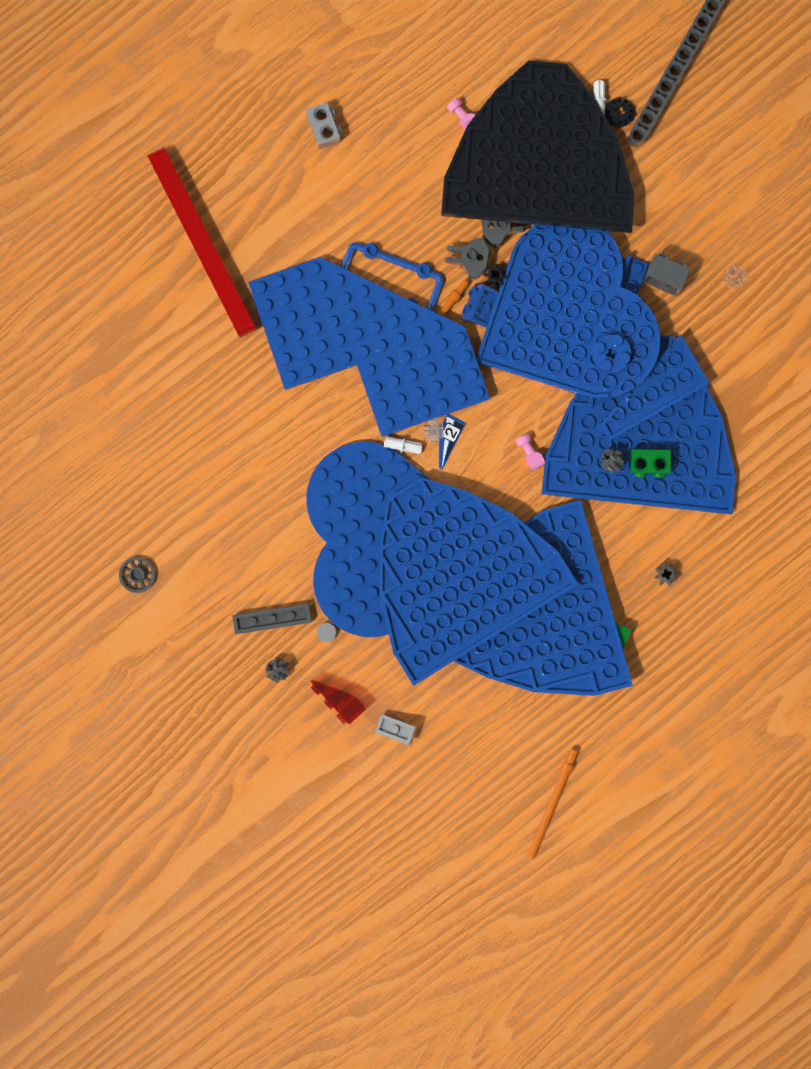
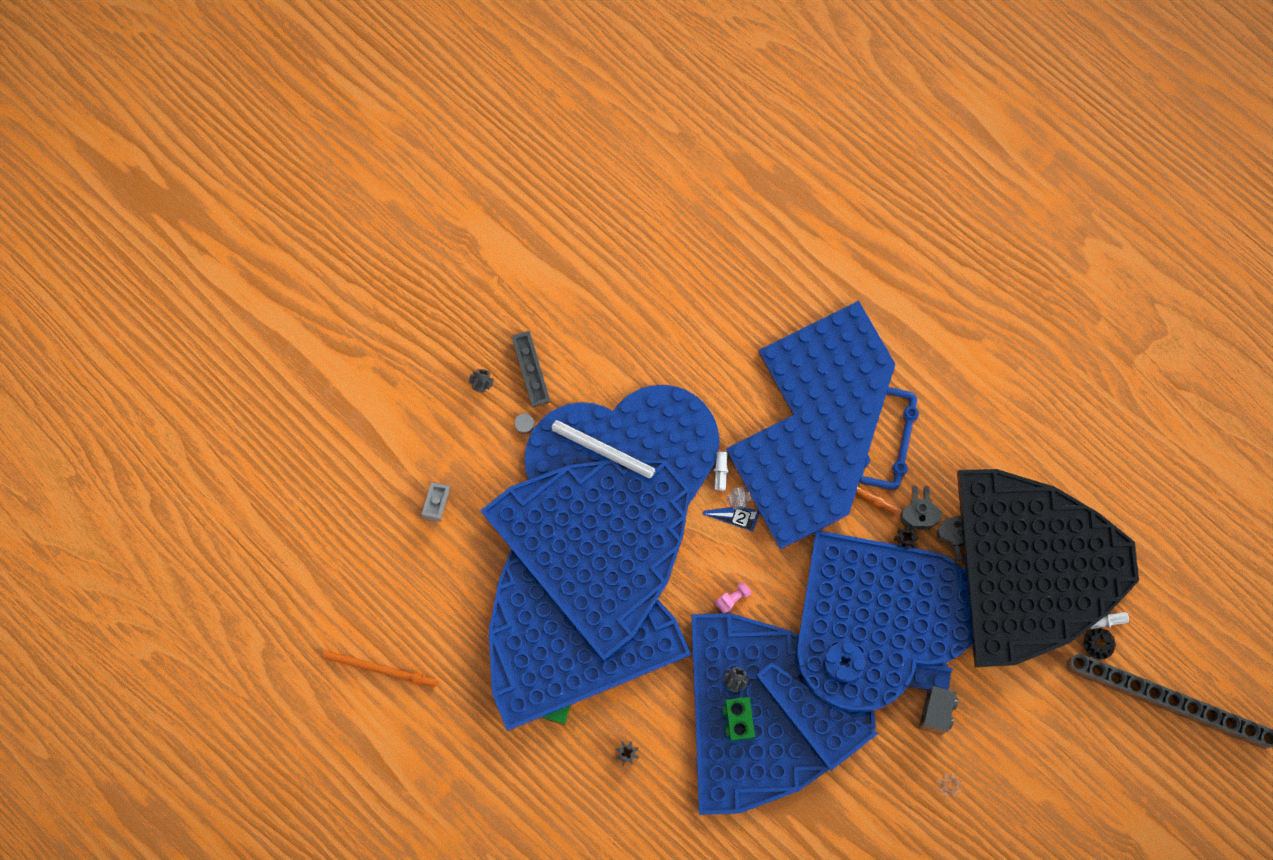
camera: 85 degrees right, 10 degrees down
dark grey wheel [119,557,155,593] -> none
red beam [147,147,257,338] -> none
light grey brick [306,102,342,149] -> none
clear red slope [310,680,366,725] -> none
bright pink leg [447,98,475,130] -> none
blue bracket [461,284,498,328] -> none
none -> white axle [552,420,655,478]

